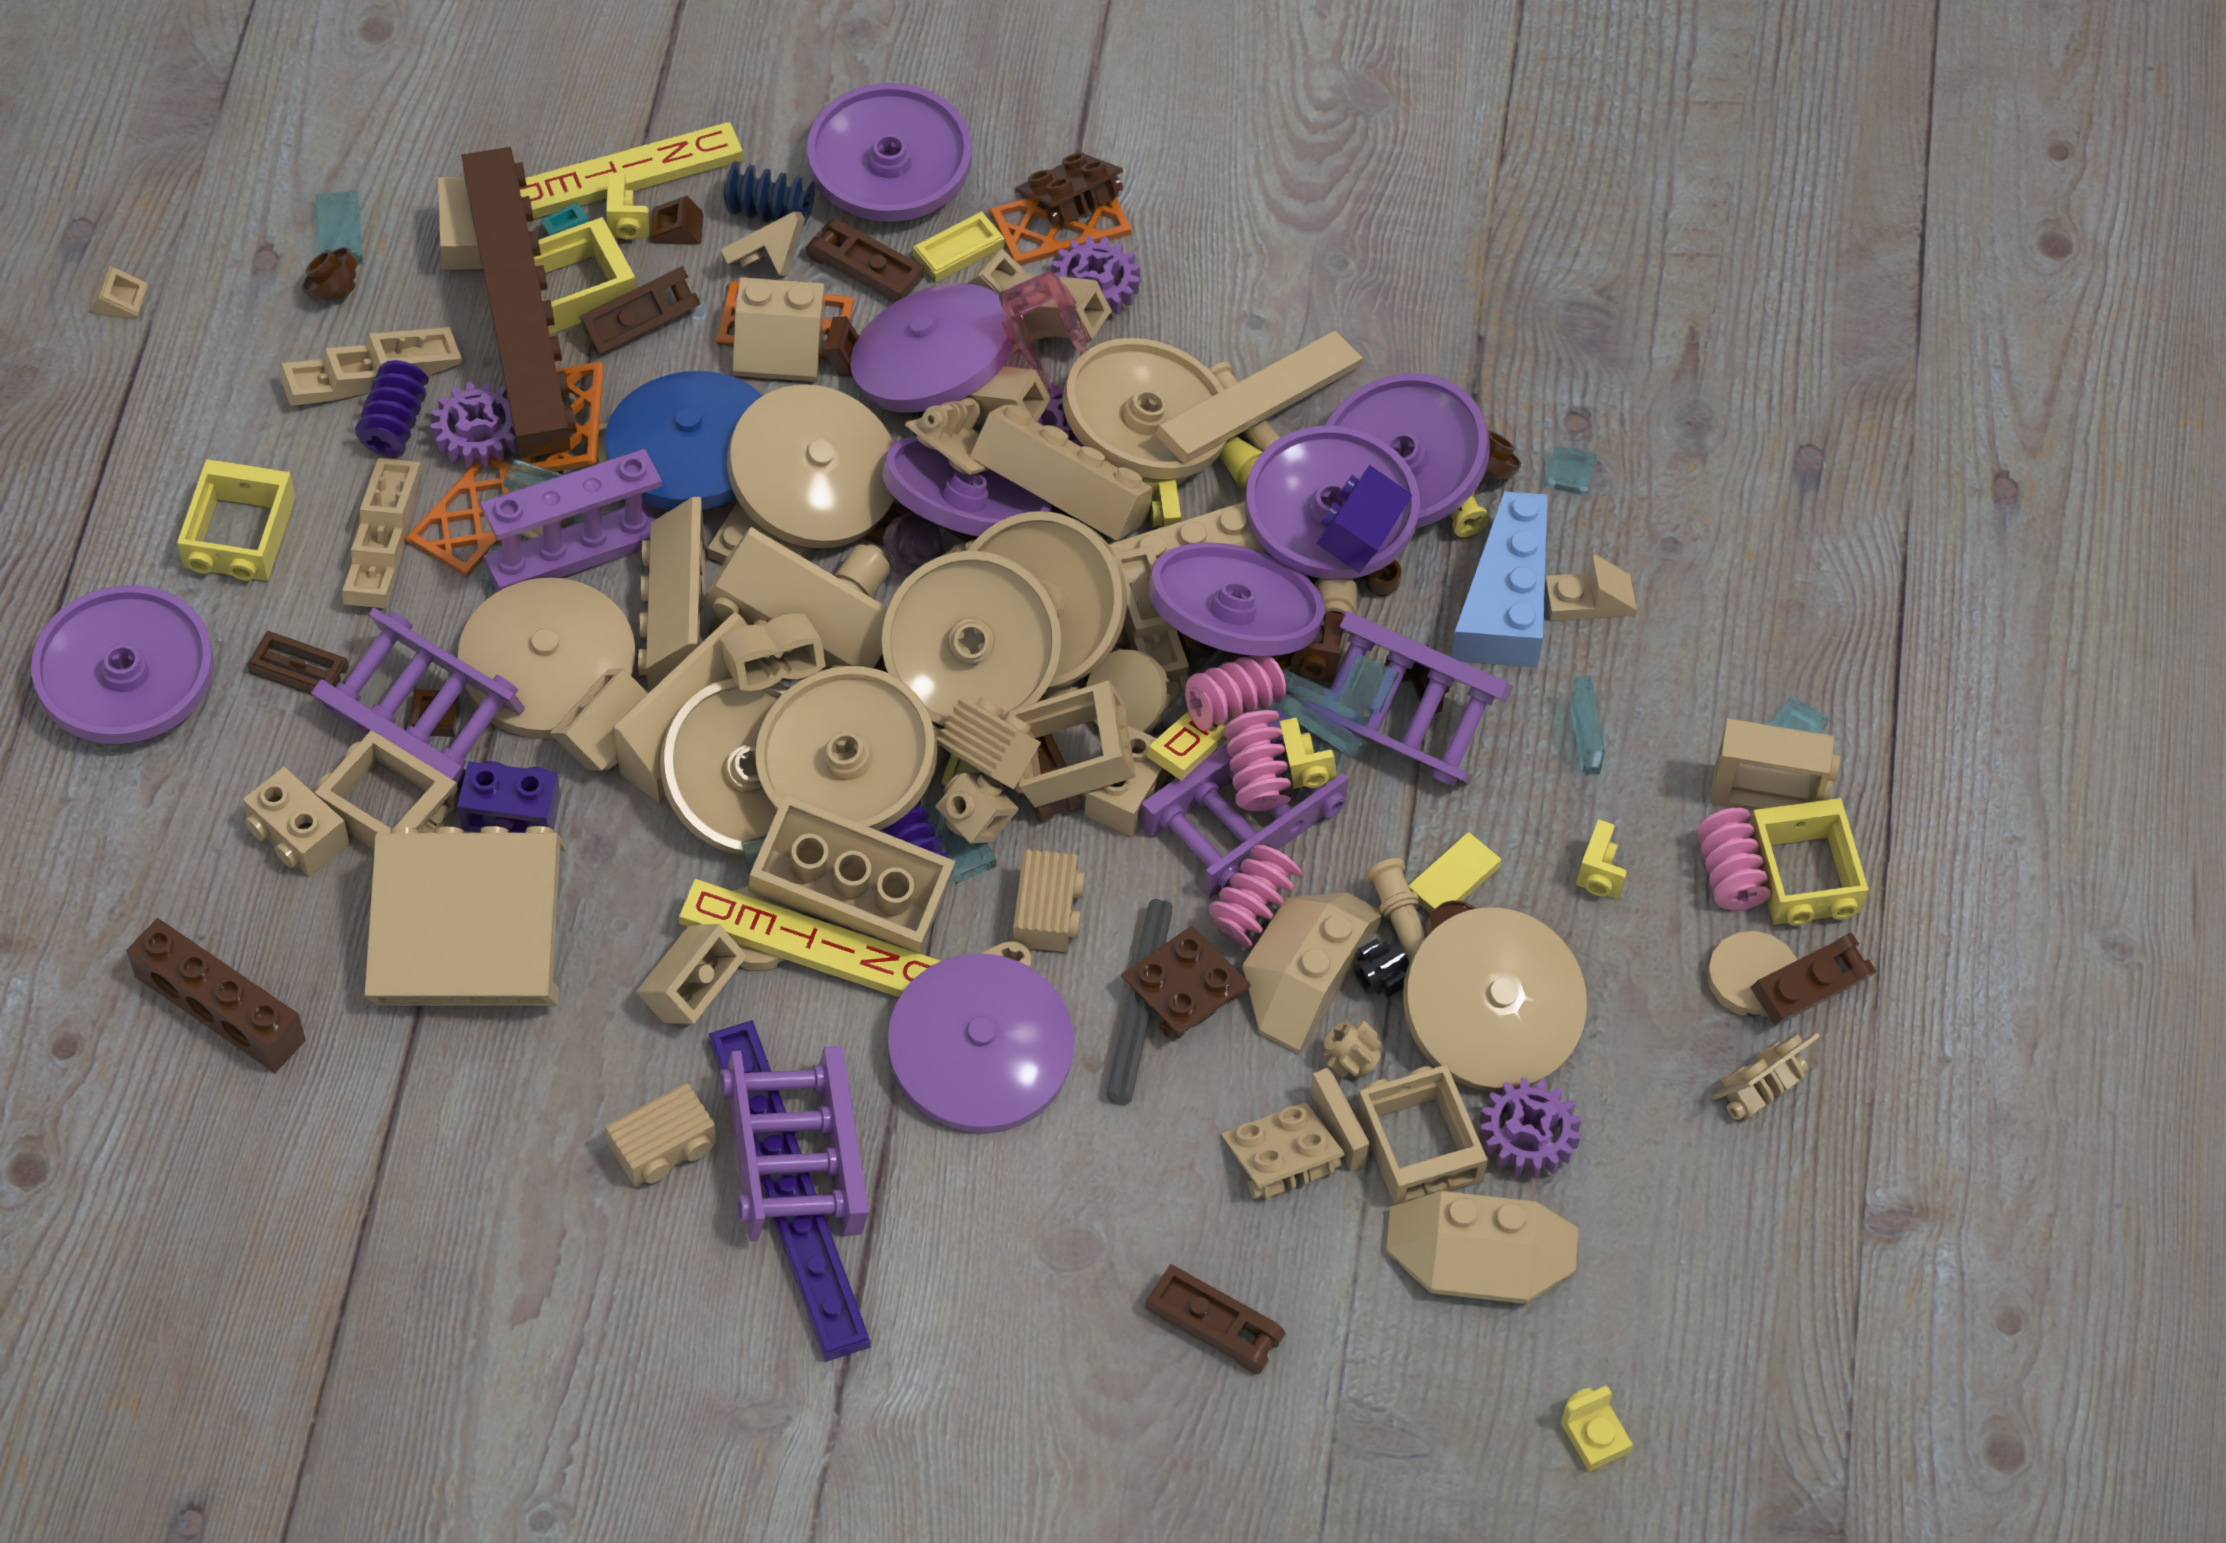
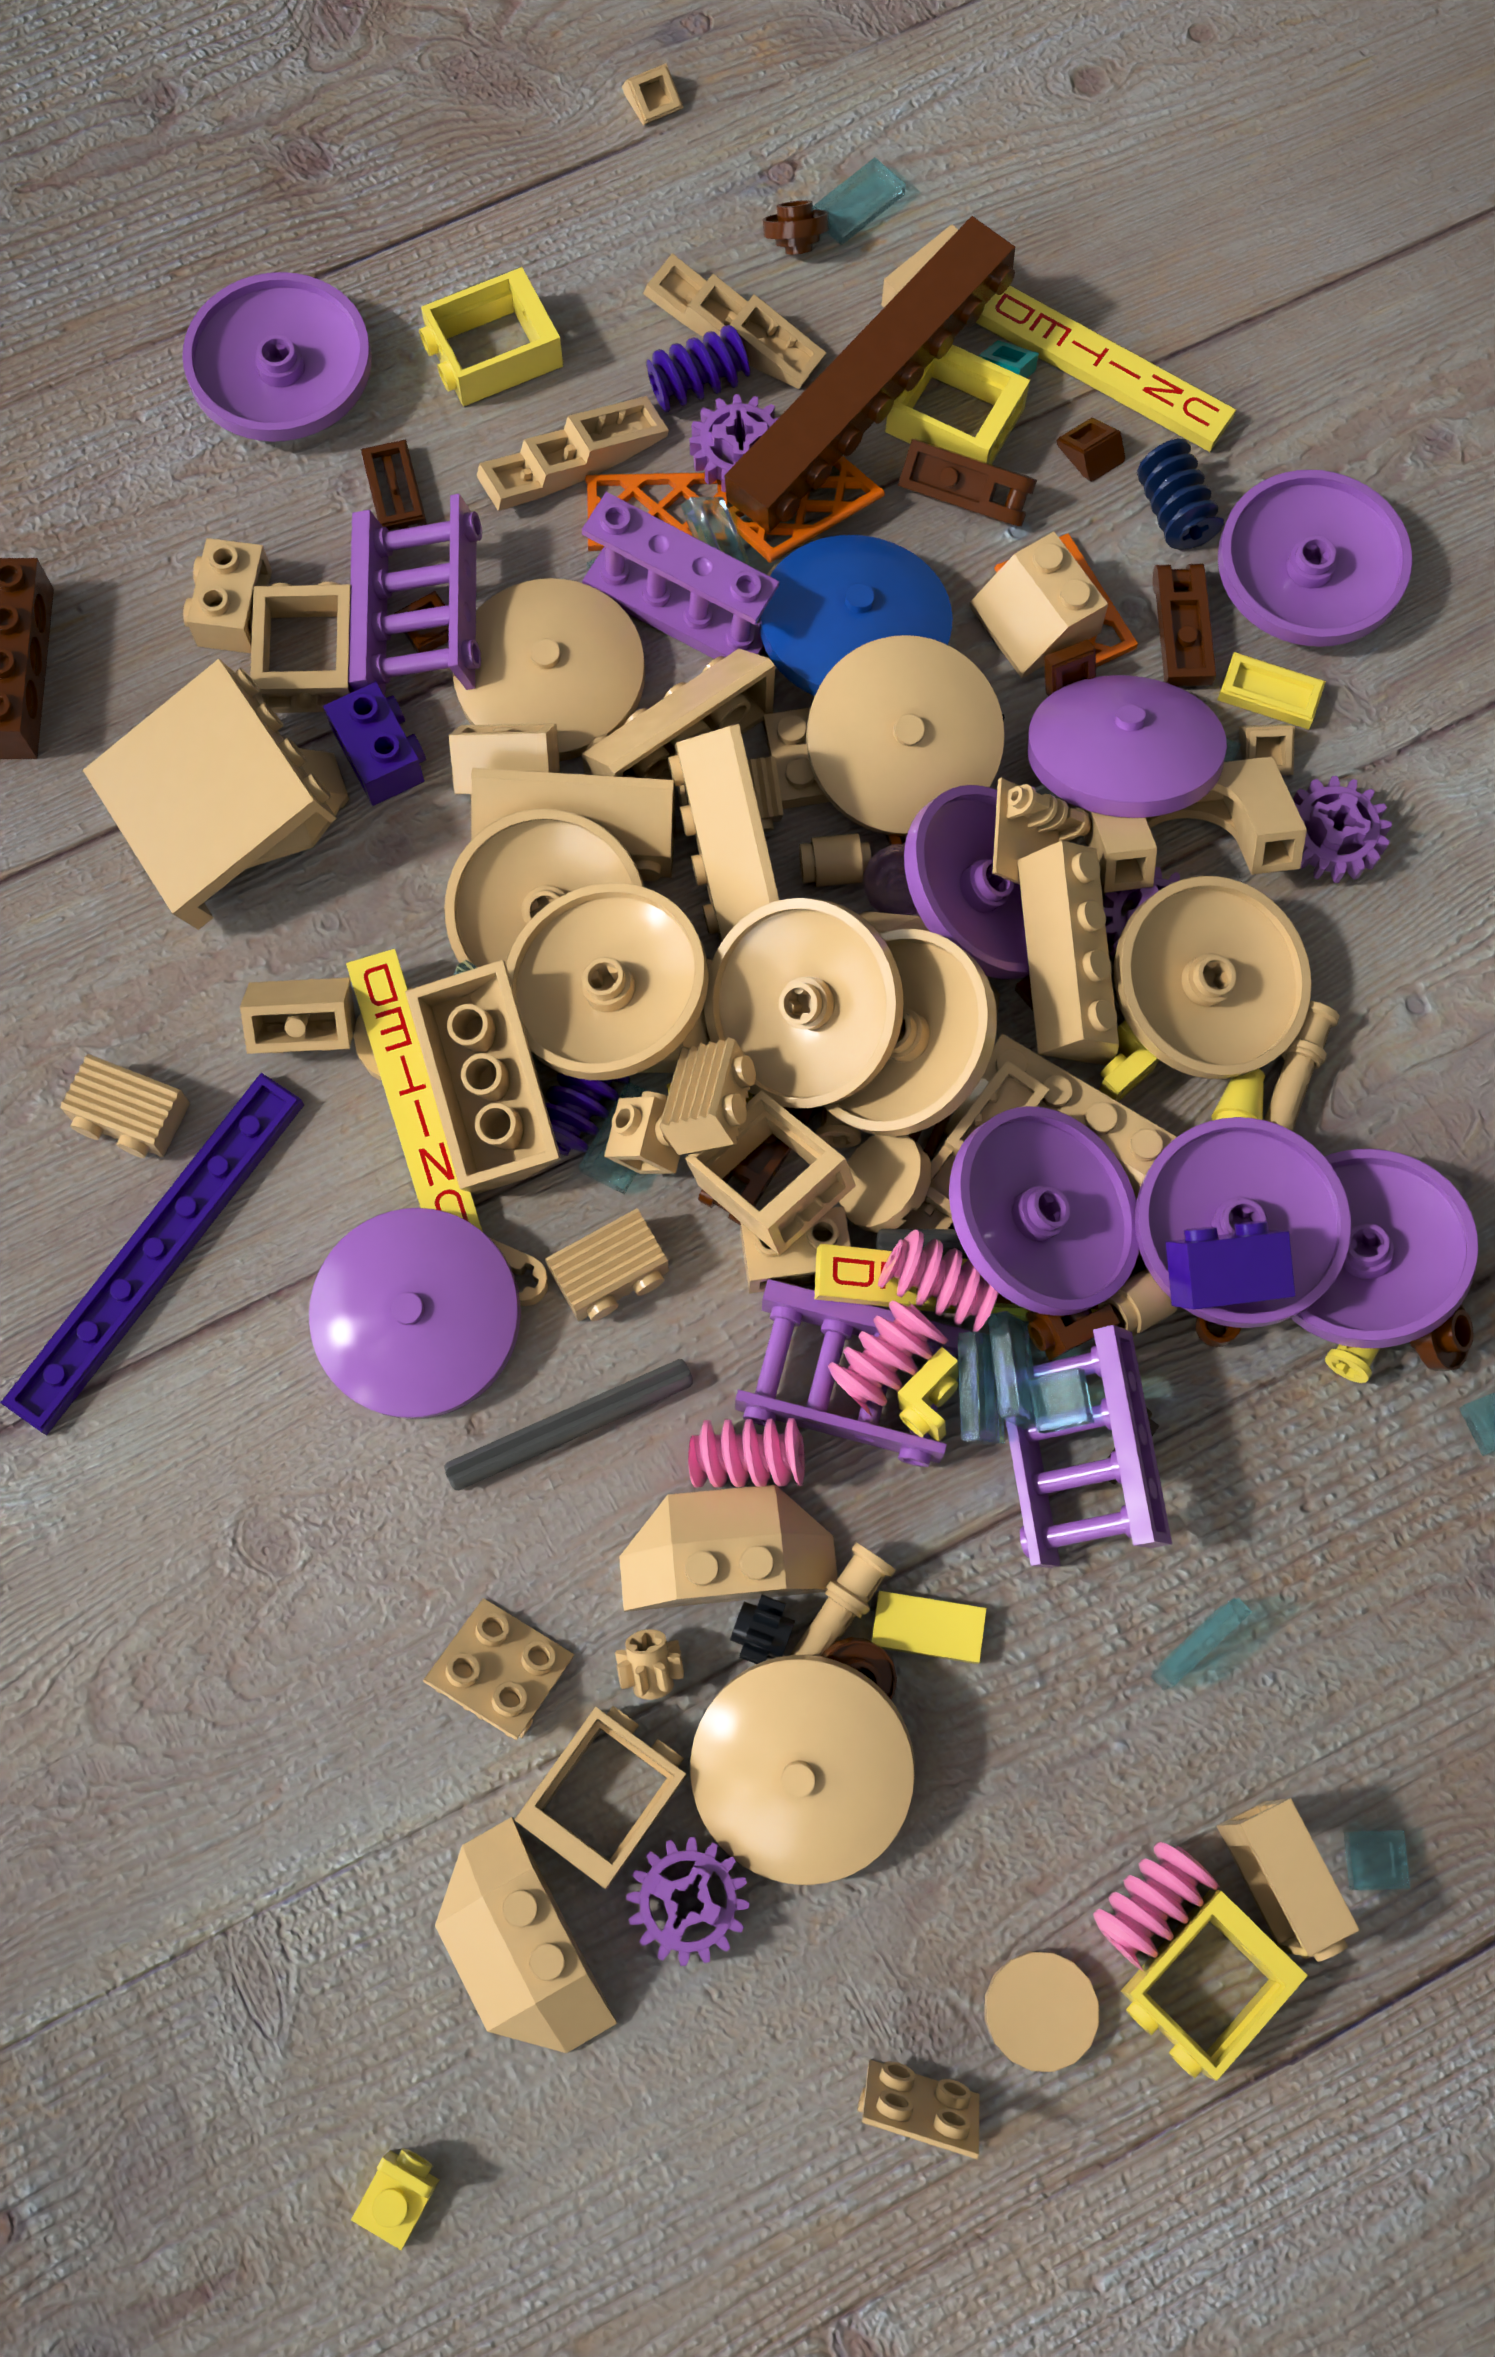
camera: 55 degrees right, 15 degrees up
light yellow bracket [606,173,650,240] -> none
tan slope [720,212,805,276] -> none
tan brick [720,613,826,691] -> none
medium lavender fence [720,1046,869,1241] -> none
orange window [989,197,1132,266] -> none
clear pink piece [999,271,1090,373] -> none
reddish brown hinge [1015,152,1123,226] -> none
reddish brown hinge [1121,926,1251,1039] -> none
reddish brown plate [1145,1264,1286,1374] -> none
tan tile [1155,331,1363,464] -> none
tan tile [1310,1068,1369,1172] -> none
light blue wedge [1451,491,1547,667] -> none
tan slope [1544,555,1637,621] -> none
light yellow bracket [1576,819,1627,899] -> none
reddish brown plate [1750,932,1876,1026] -> none

